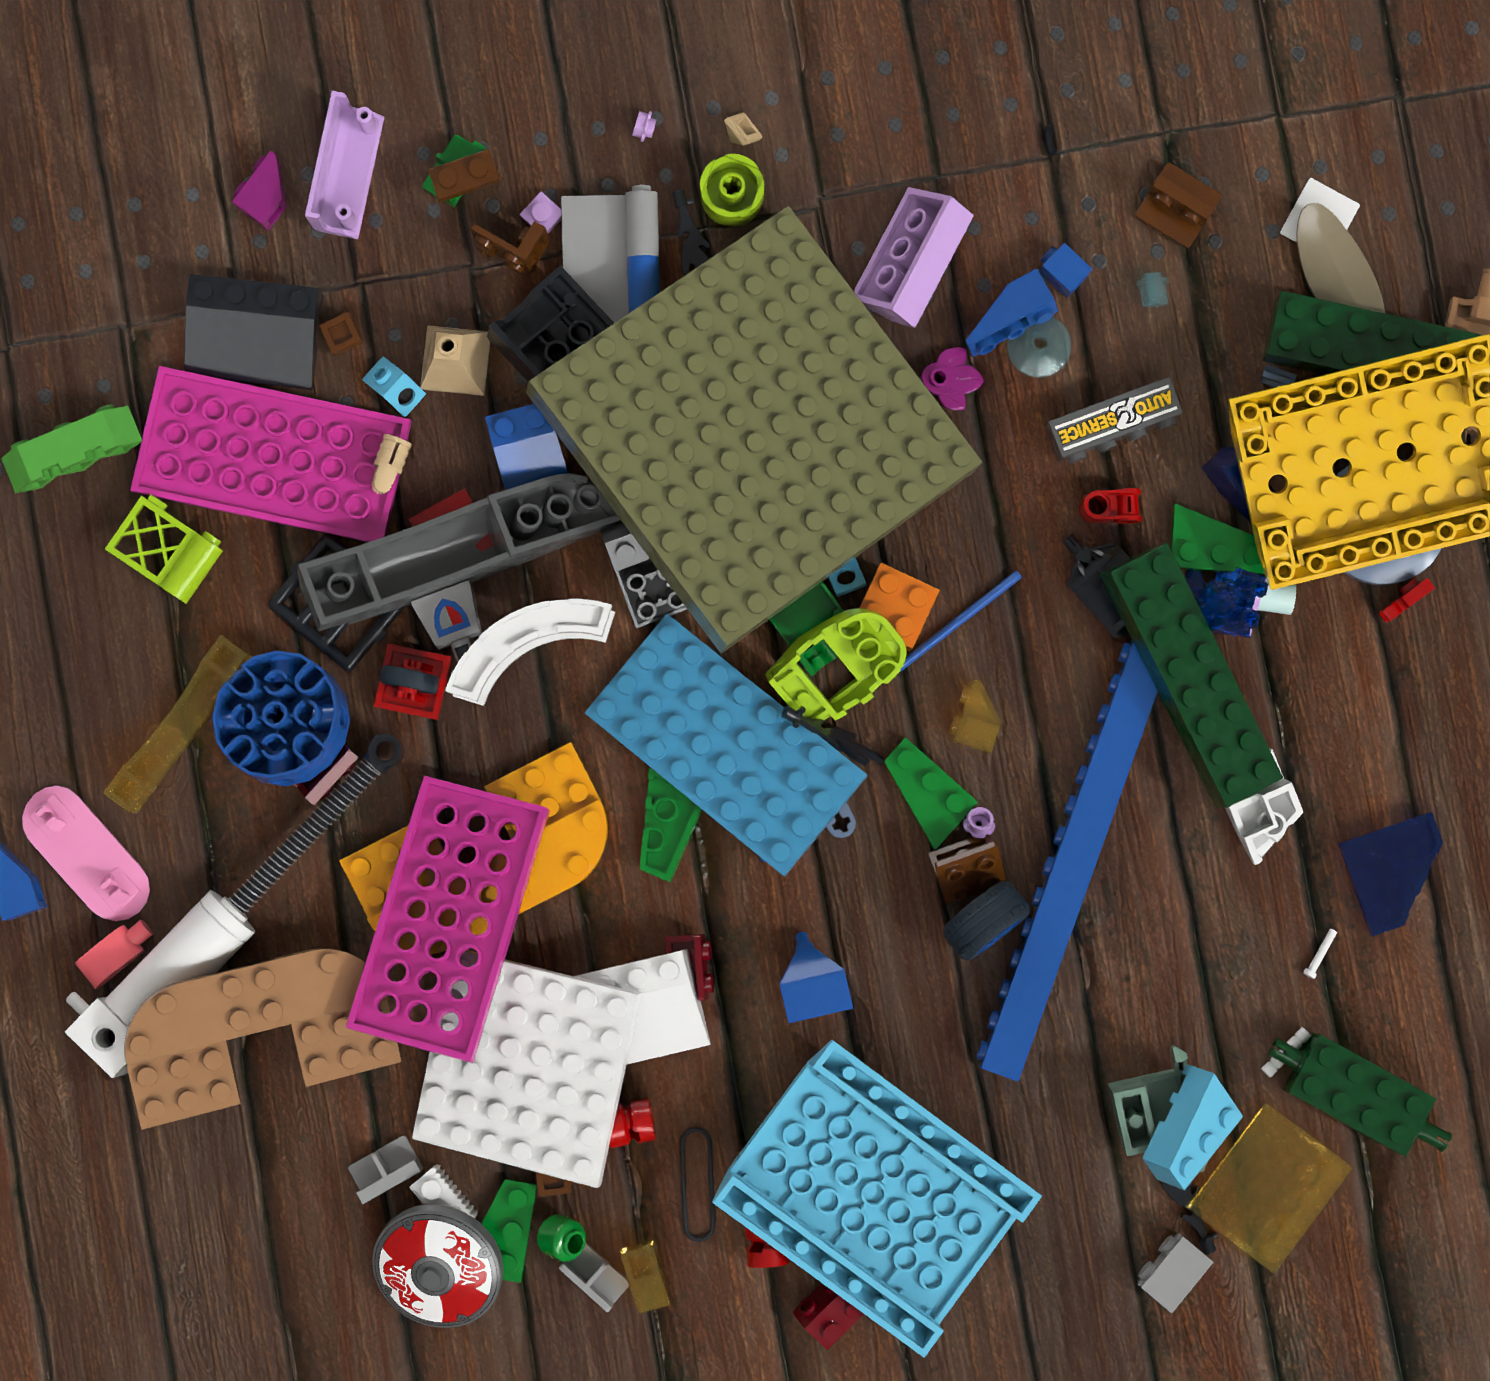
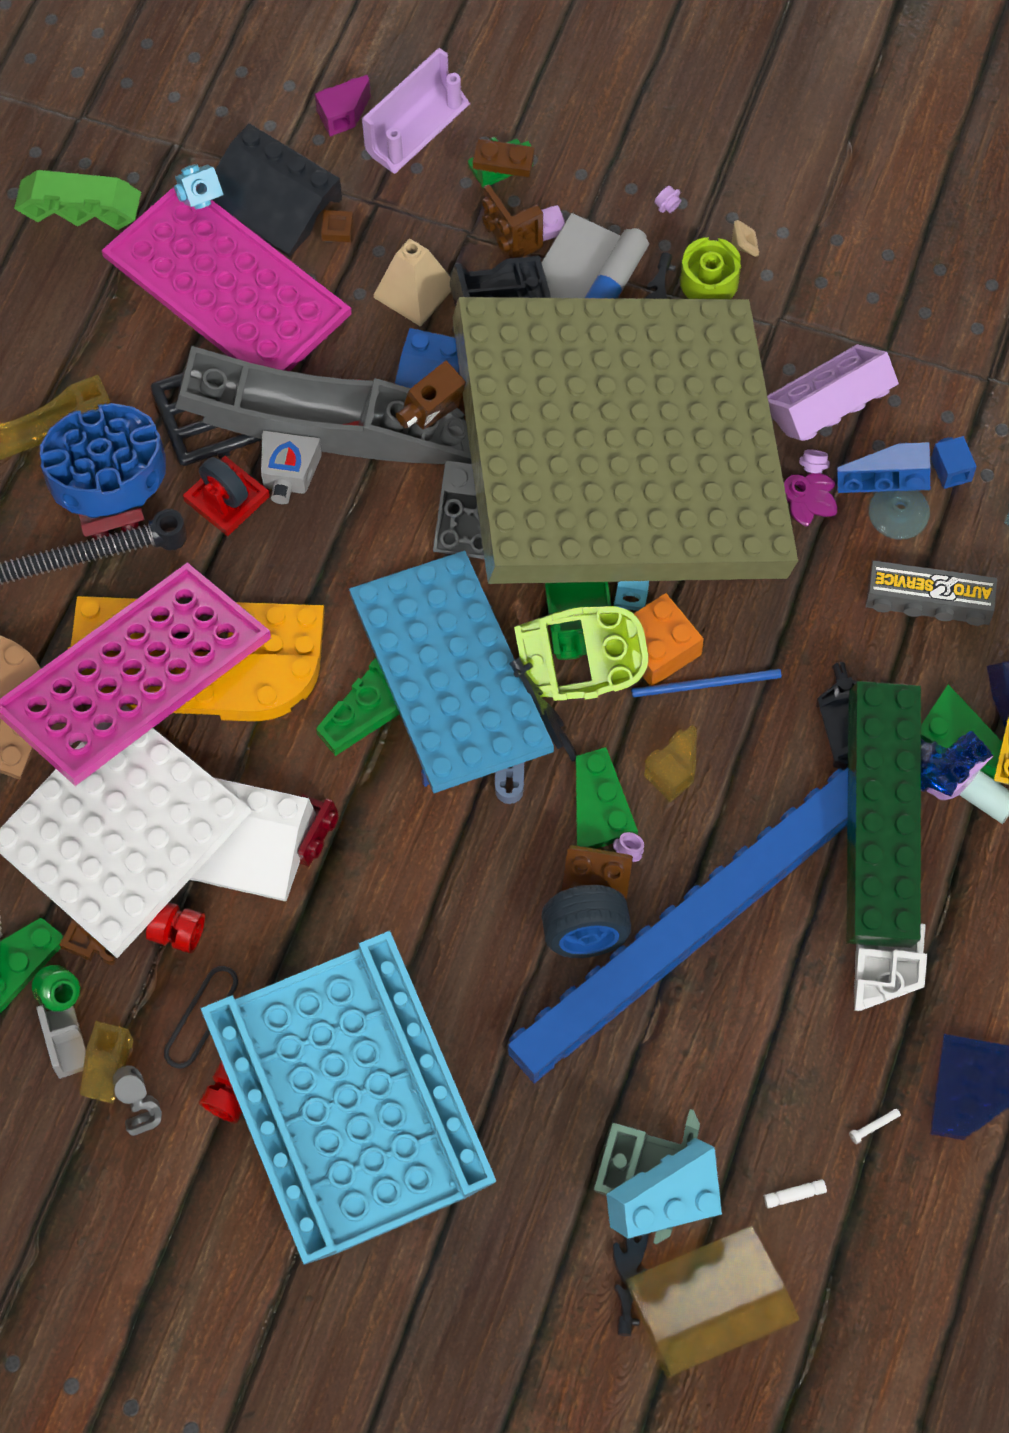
camera: 30 degrees right, 20 degrees down
lime piece [105,494,223,604] -> none
medium azure bracket [362,356,426,417] -> none
tan hinge [371,434,412,495] -> none
white fence [445,599,615,706] -> none
blue piece [779,932,853,1023] -> none
dark red bracket [793,1283,864,1350] -> none
black leg [1044,124,1057,157] -> none
red piece [1078,488,1142,524] -> none
light grey brick [1137,1233,1213,1313] -> none
dark green brick [1267,1033,1452,1157] -> none
none -> dark grey leg [112,1066,162,1136]
none -> medium azure brick [174,164,223,209]
none -> reddish brown torso [396,360,466,429]
none -> lavender plate [799,450,830,473]

